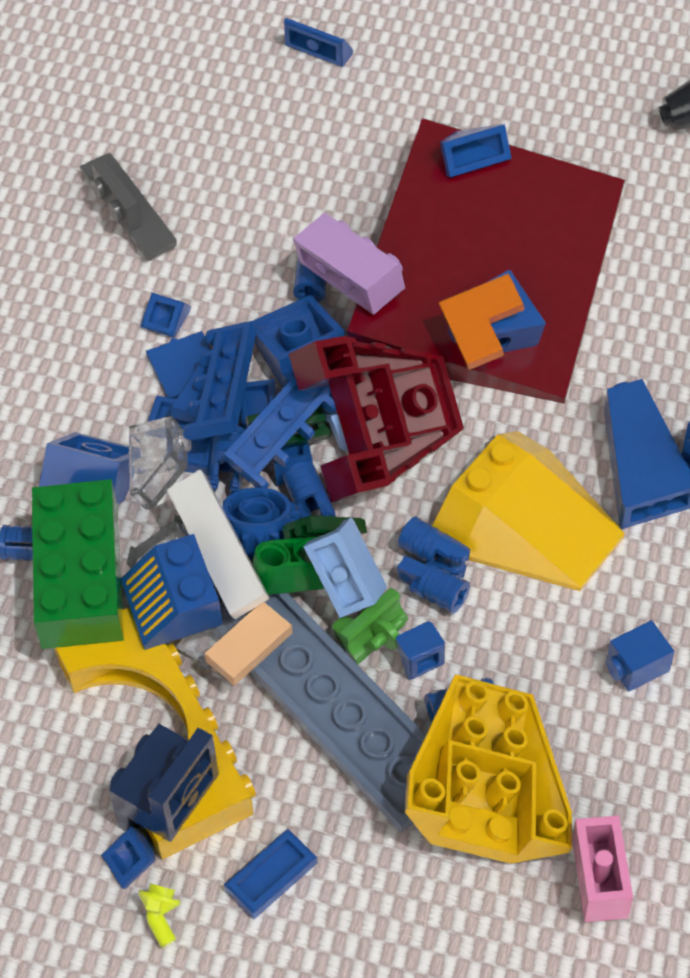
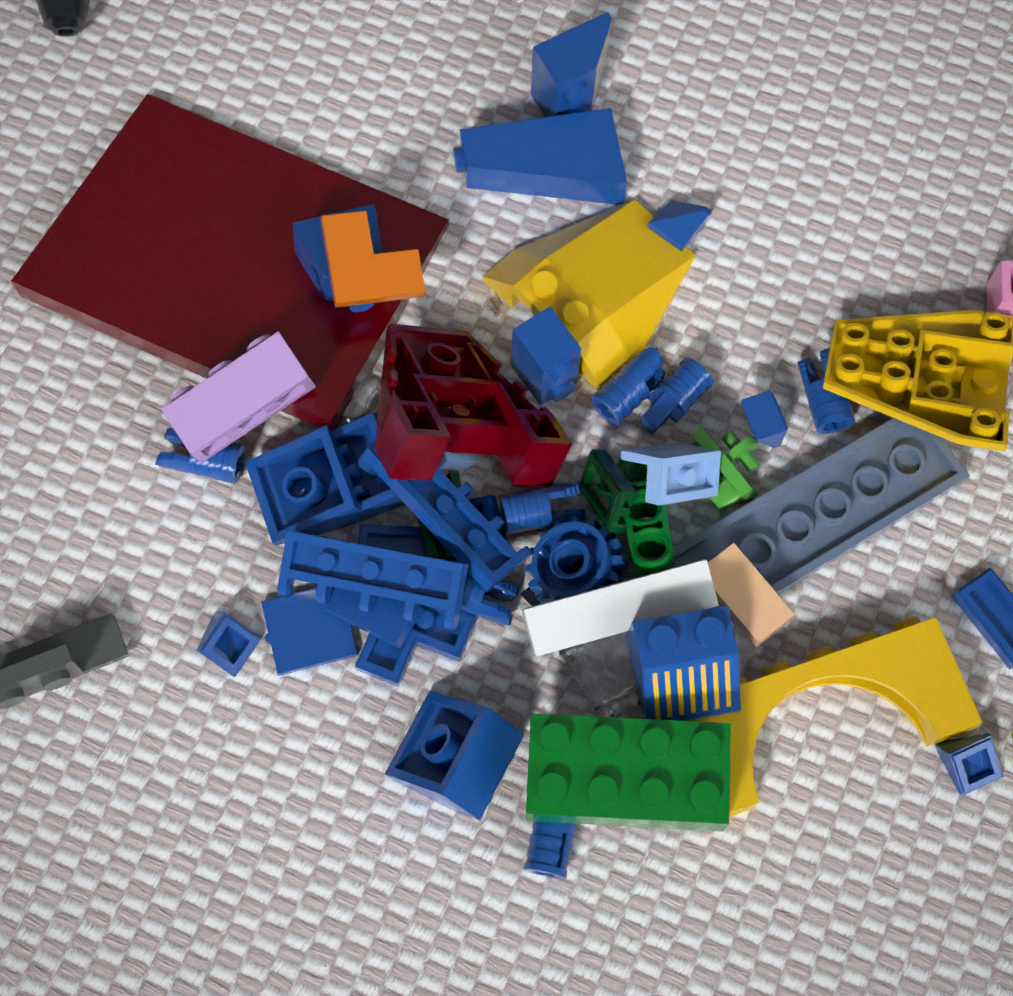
camera: 85 degrees left, 15 degrees up
dark blue bracket [109,723,219,842] -> none
clear slope [129,416,191,510] -> none
blue slope [440,124,512,177] -> none
blue brick [606,620,675,692] -> none
none -> blue brick [511,306,582,406]
none -> blue slope [647,200,712,251]

